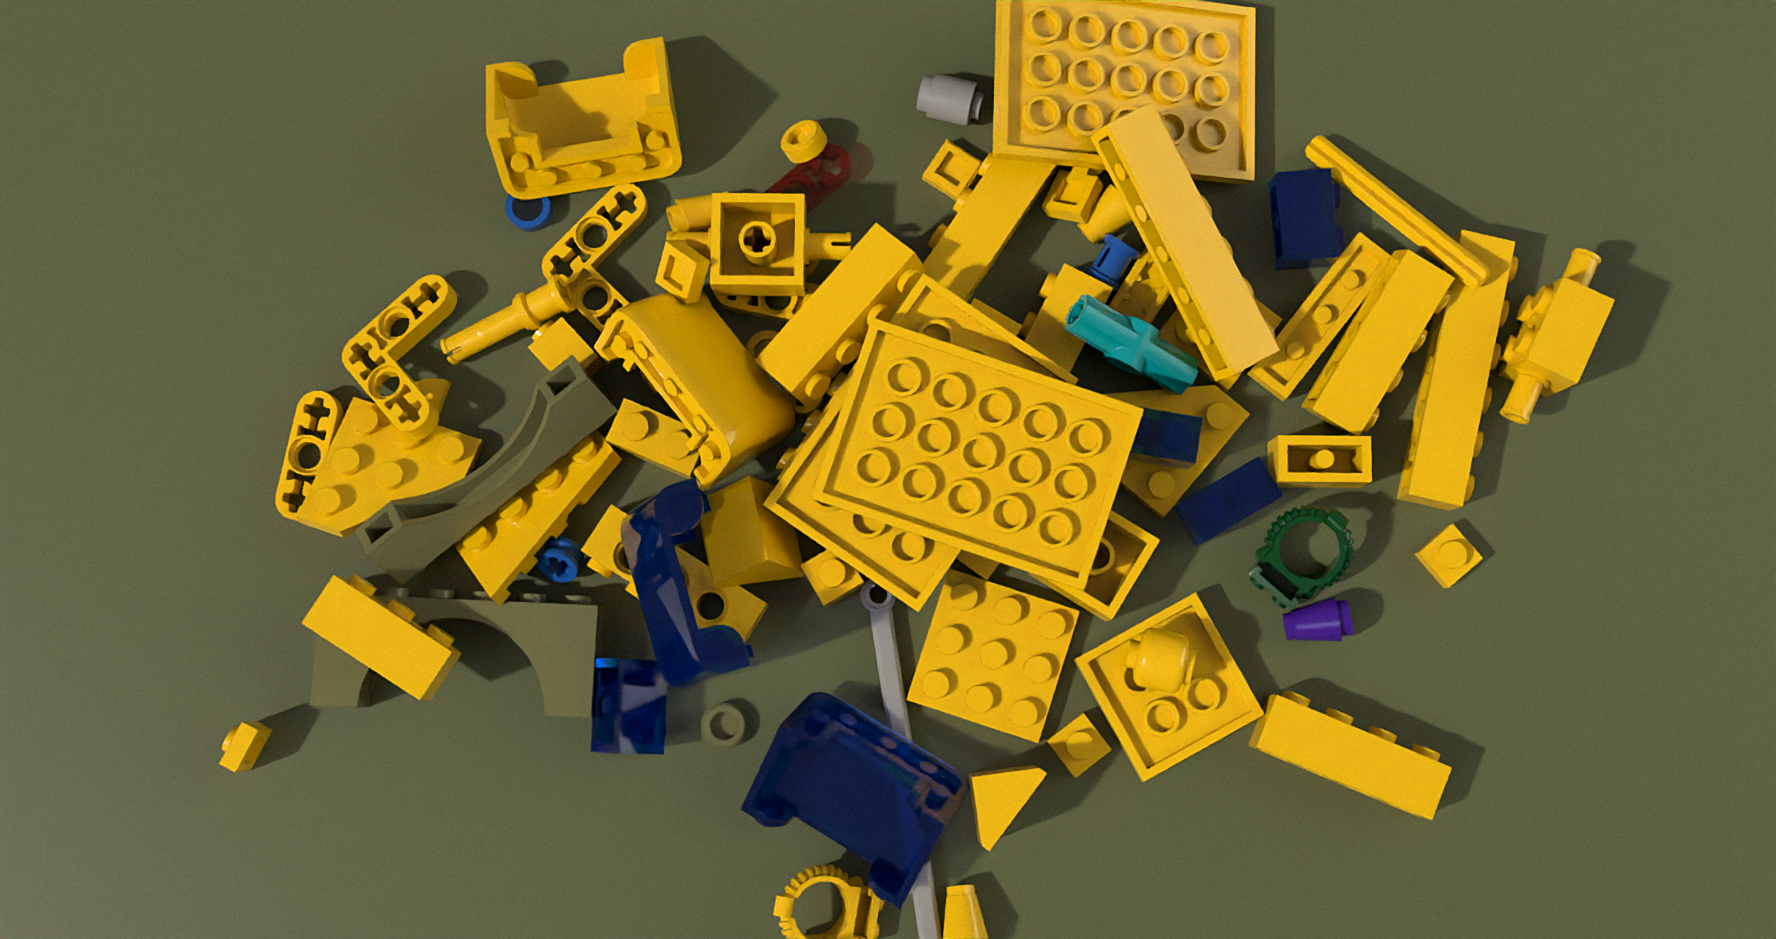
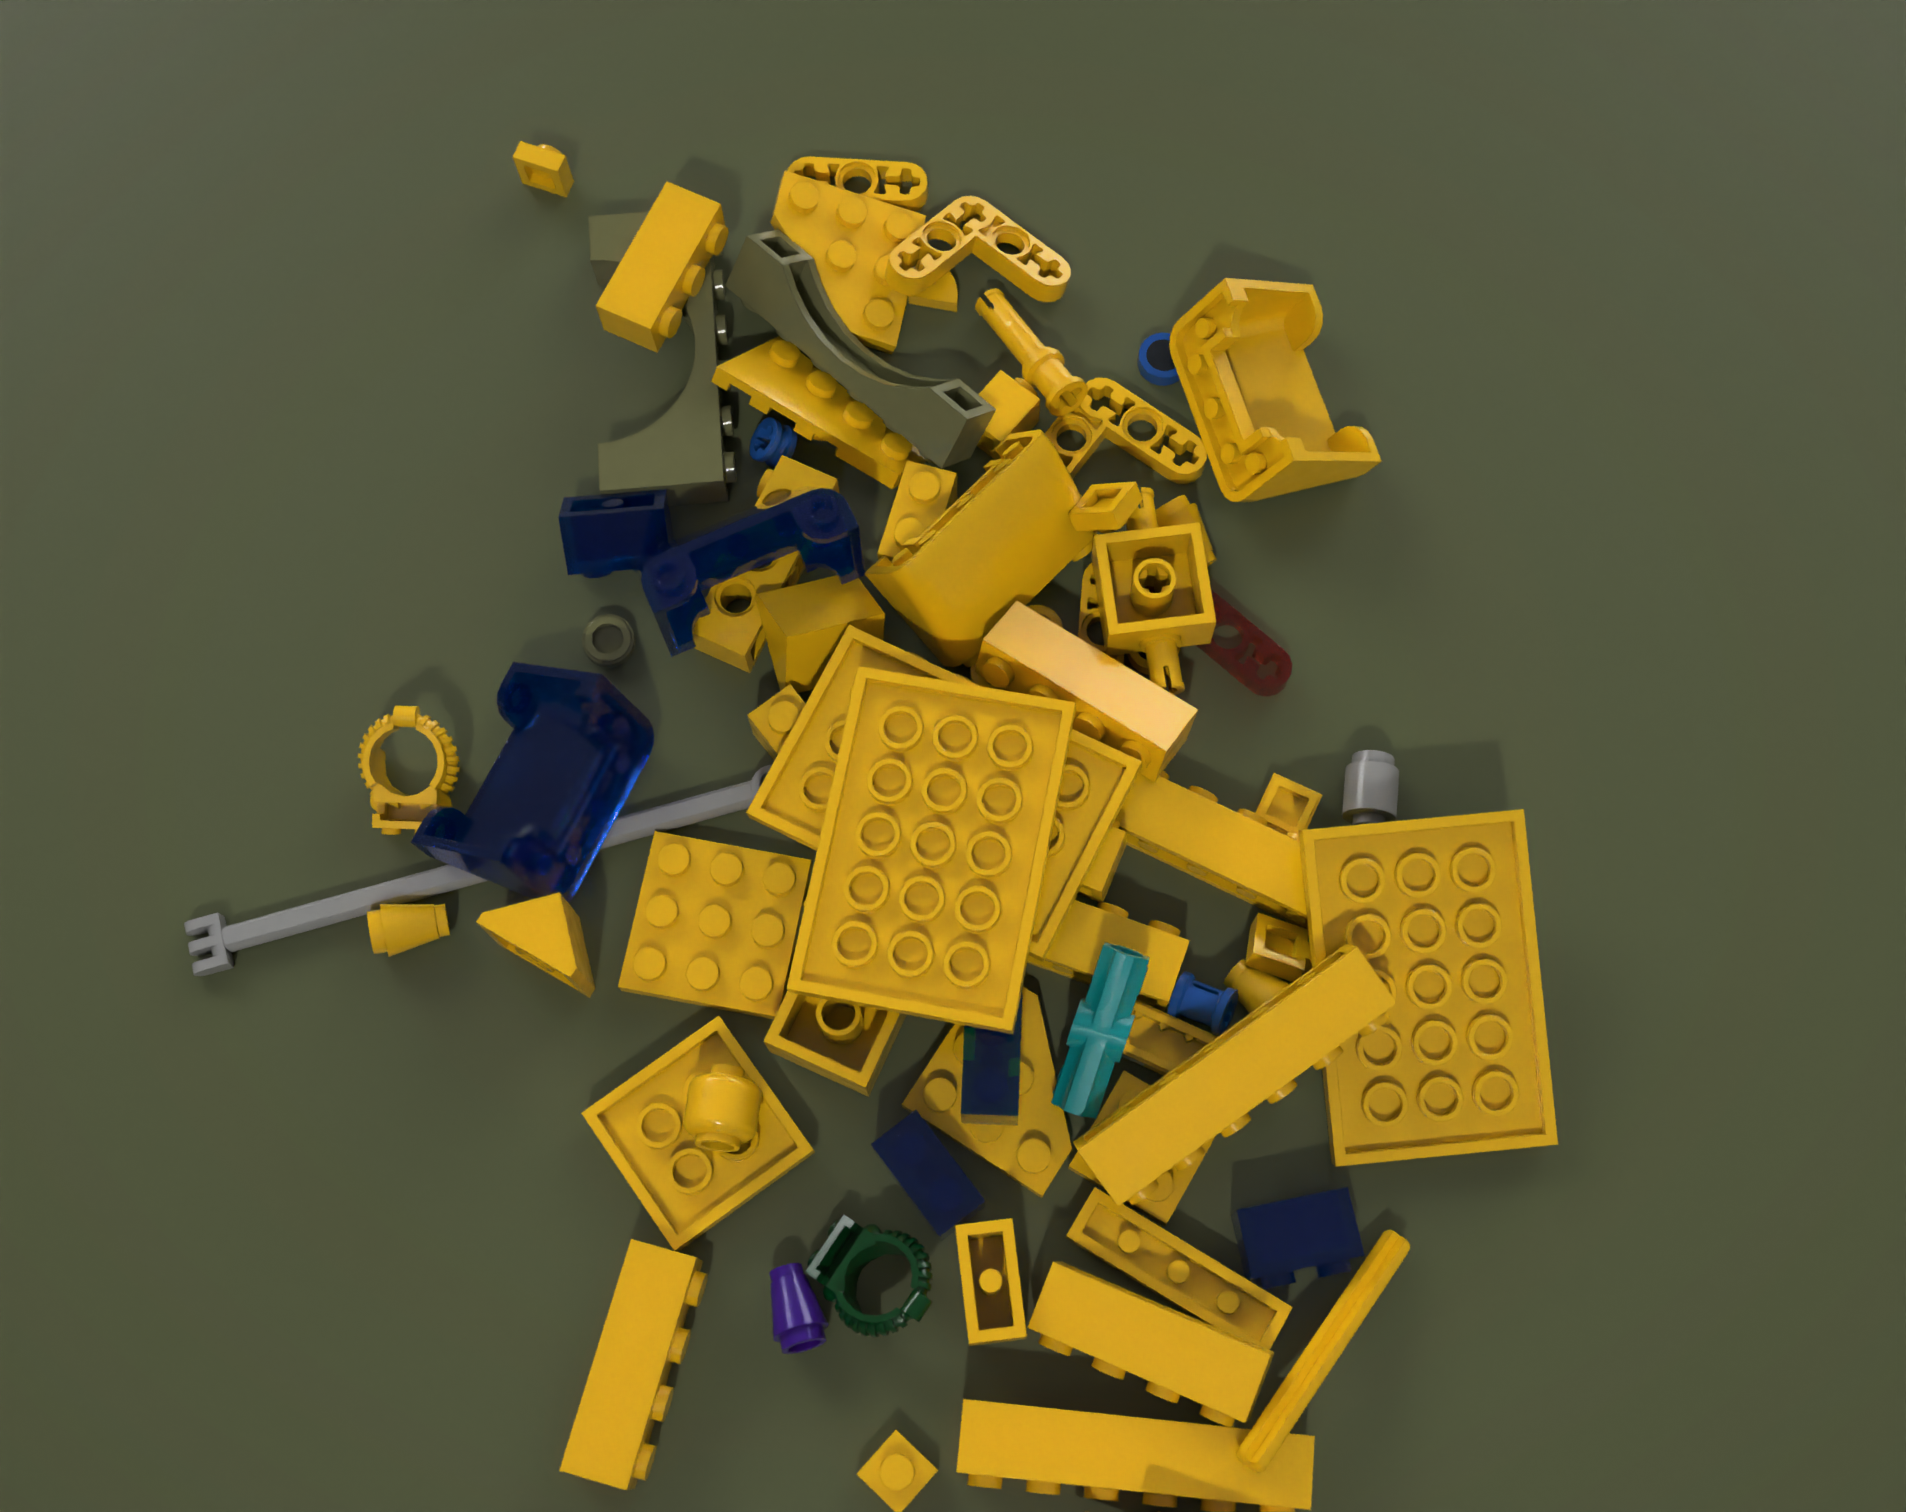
camera: 85 degrees right, 10 degrees down
yellow tile [780,120,827,163] -> none
yellow plate [1046,713,1112,778] -> none

